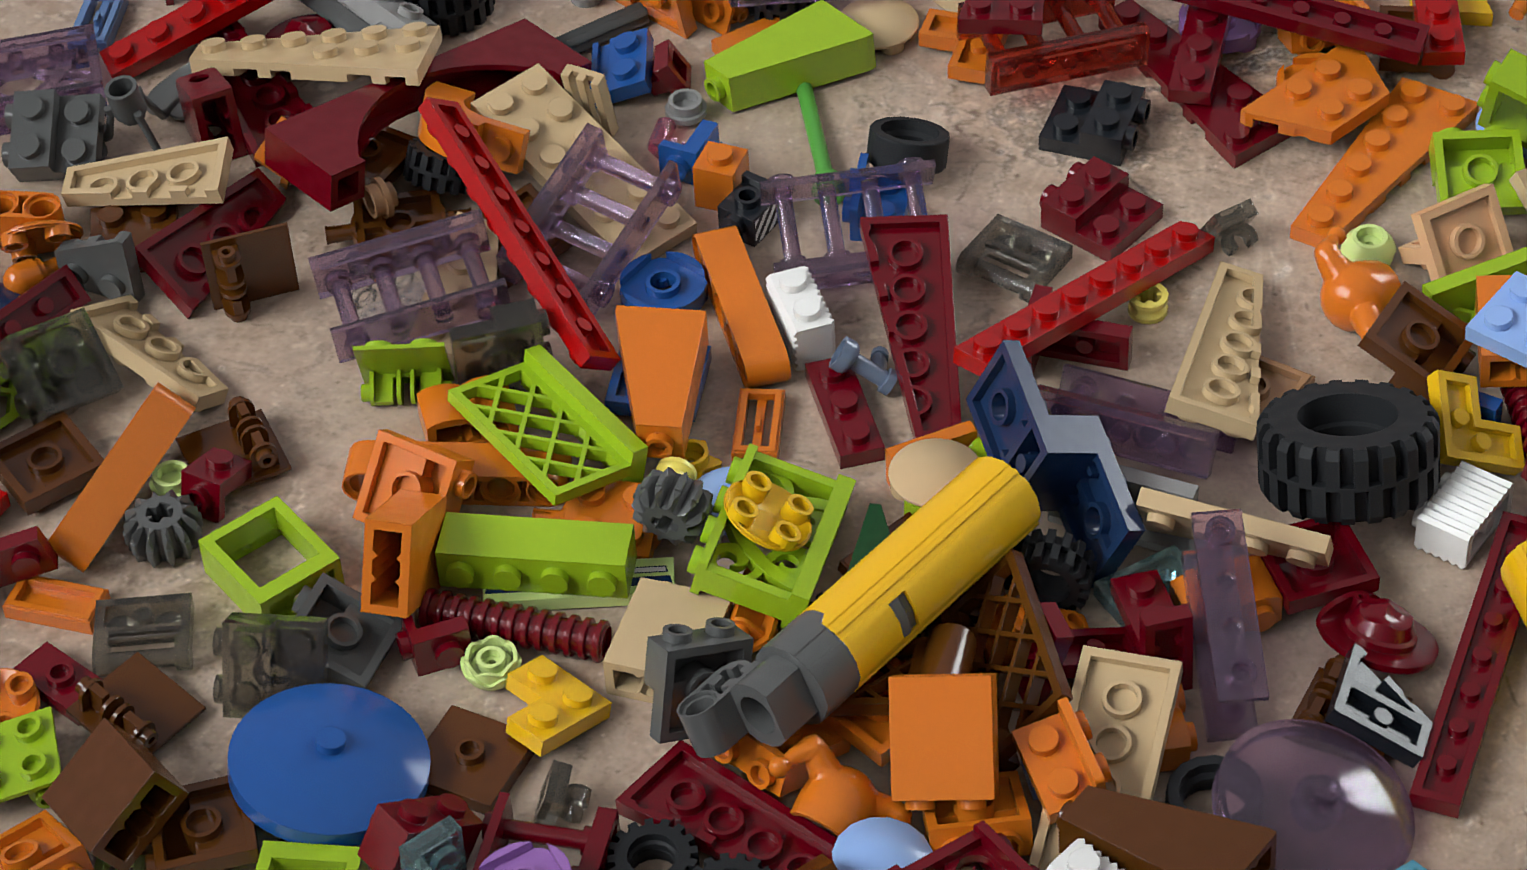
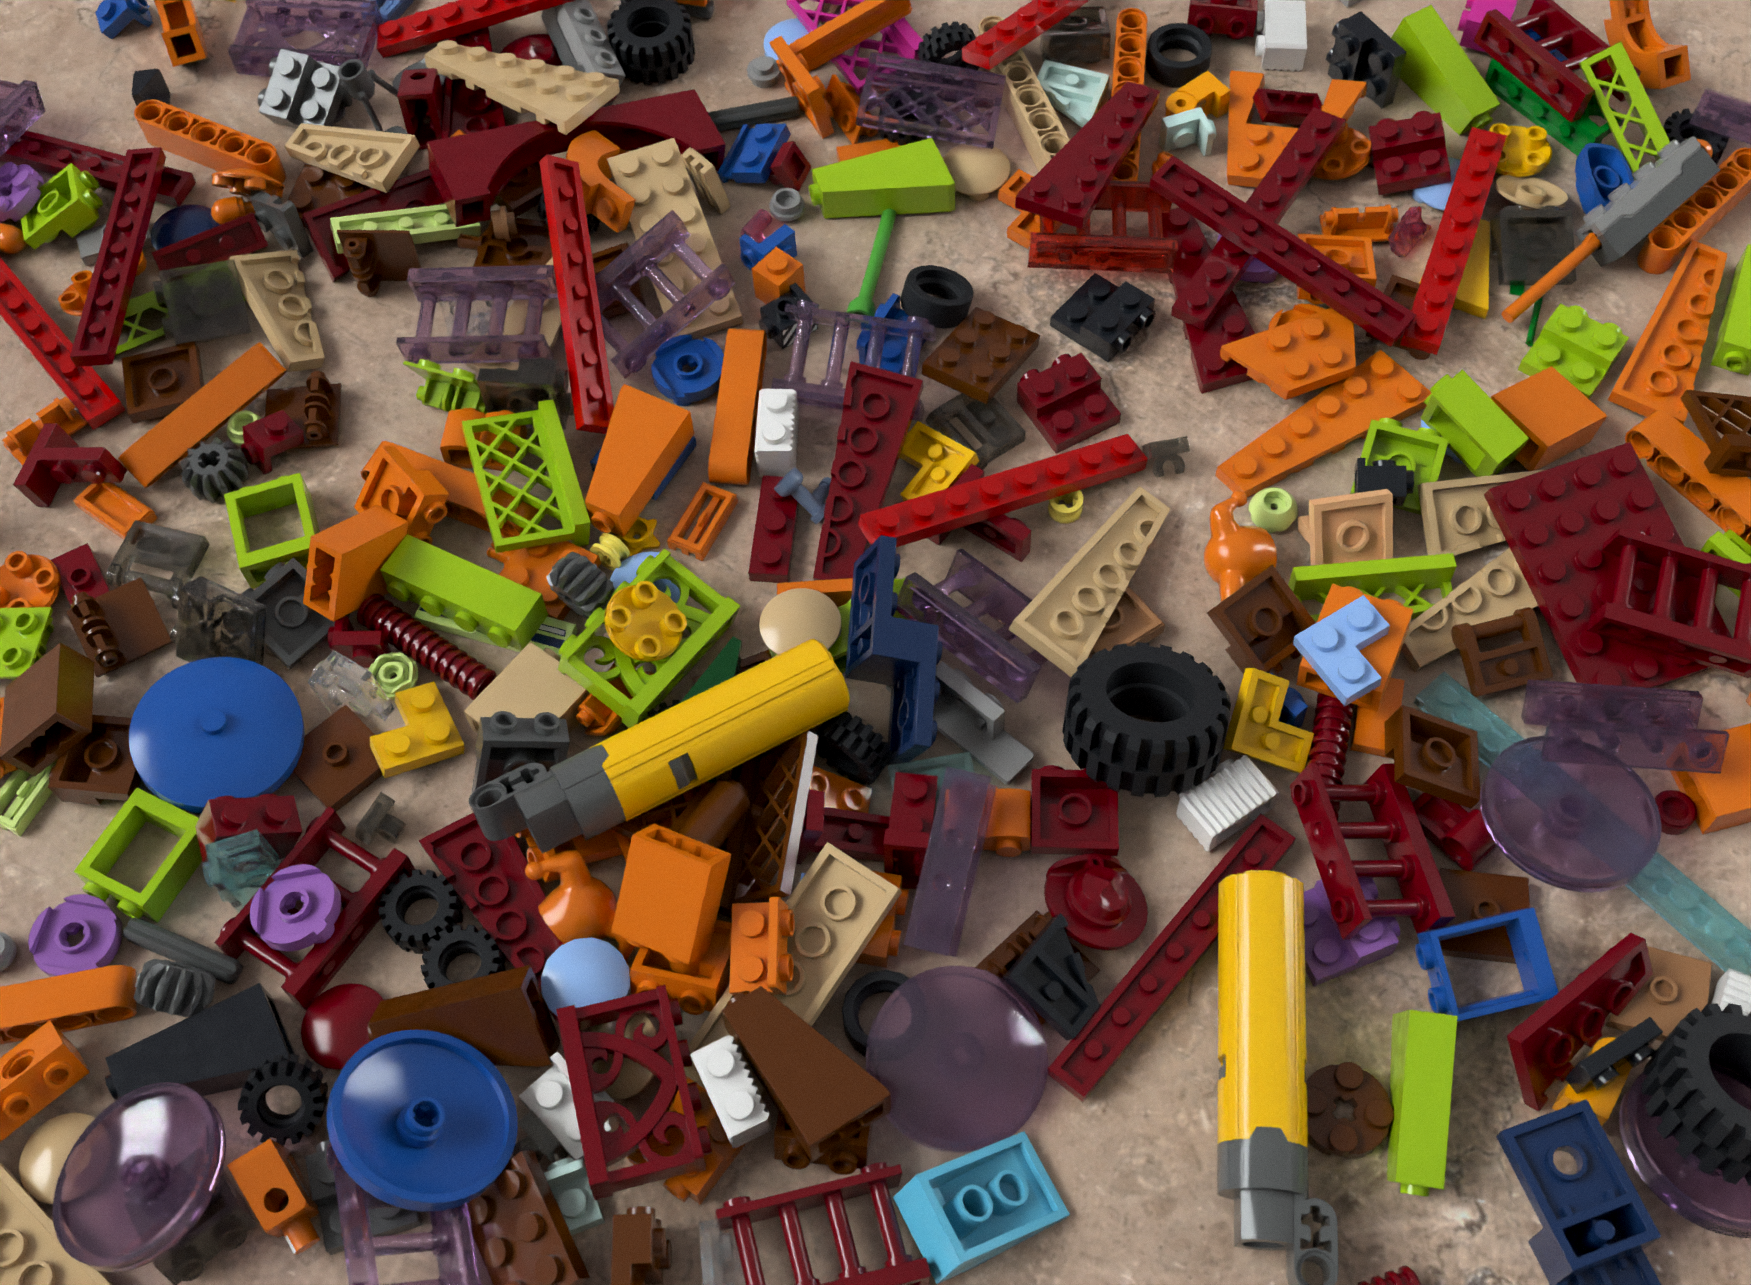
camera: 20 degrees right, 15 degrees up
tan wing [1136,487,1334,569] -> none
none -> clear bracket [308,650,395,721]
none -> yellowish green plate [330,204,481,254]
none -> yellow plate [899,421,980,501]
none -> reddish brown plate [921,307,1040,404]
none -> black brick [1354,458,1414,506]

